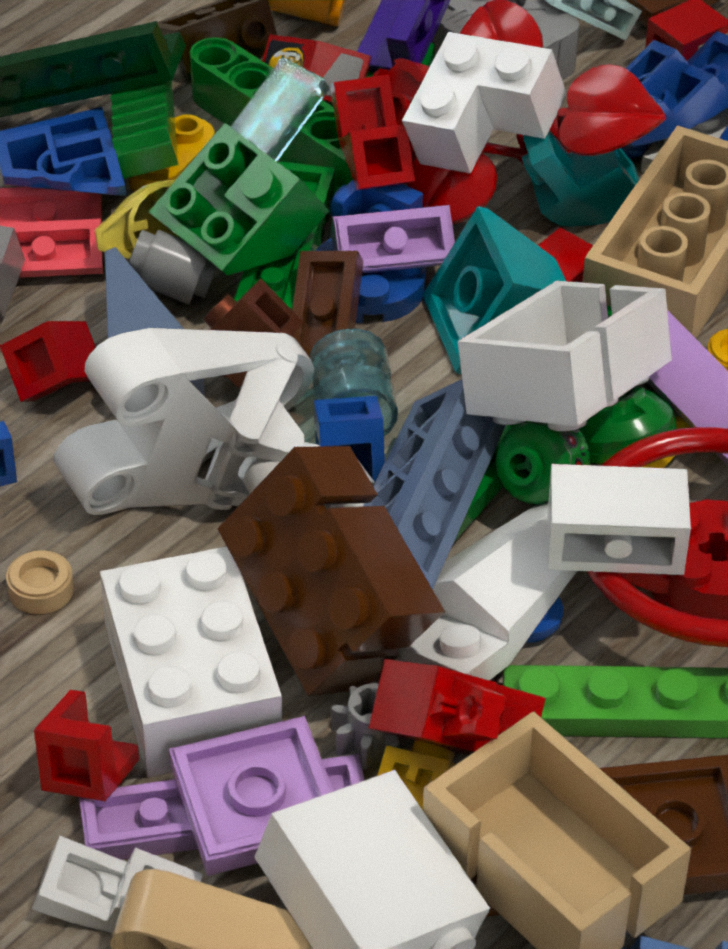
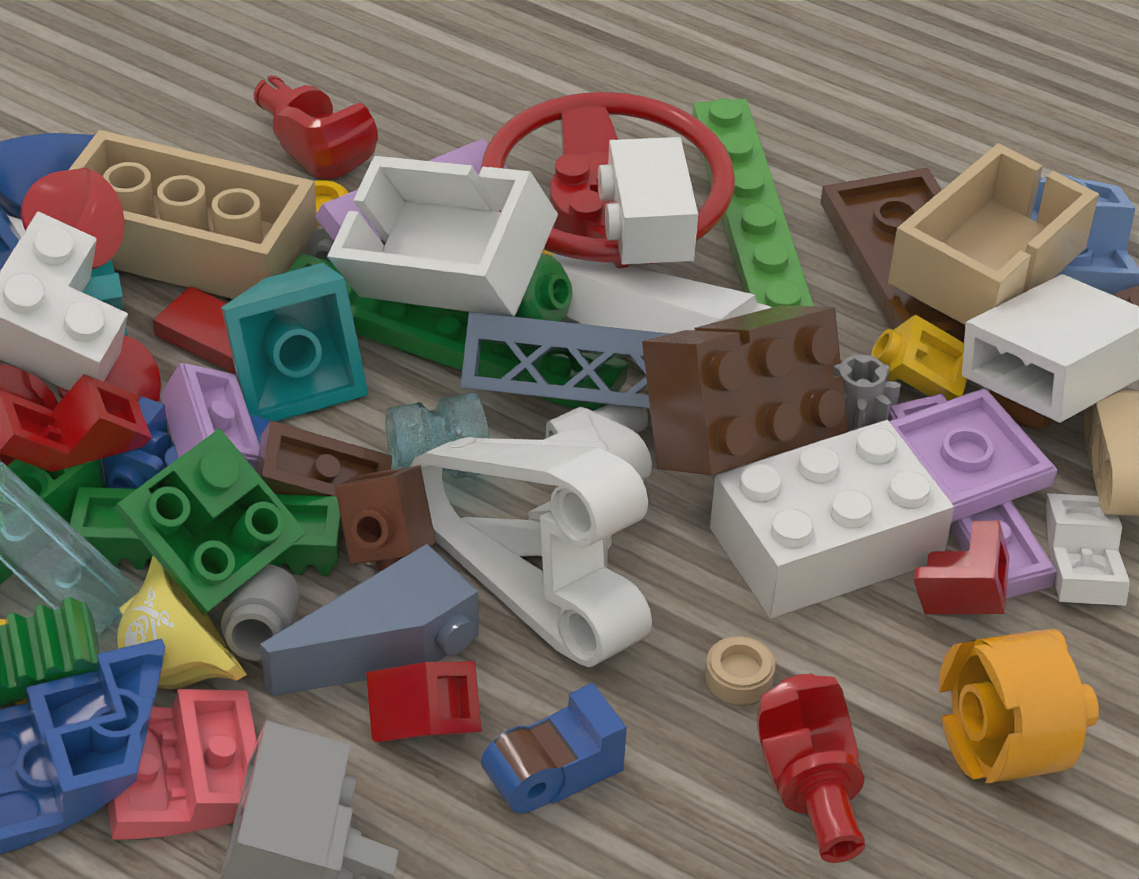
camera: 100 degrees left, 0 degrees up
blue panel [314,396,385,482] -> none
red hinge [368,659,546,755] -> none

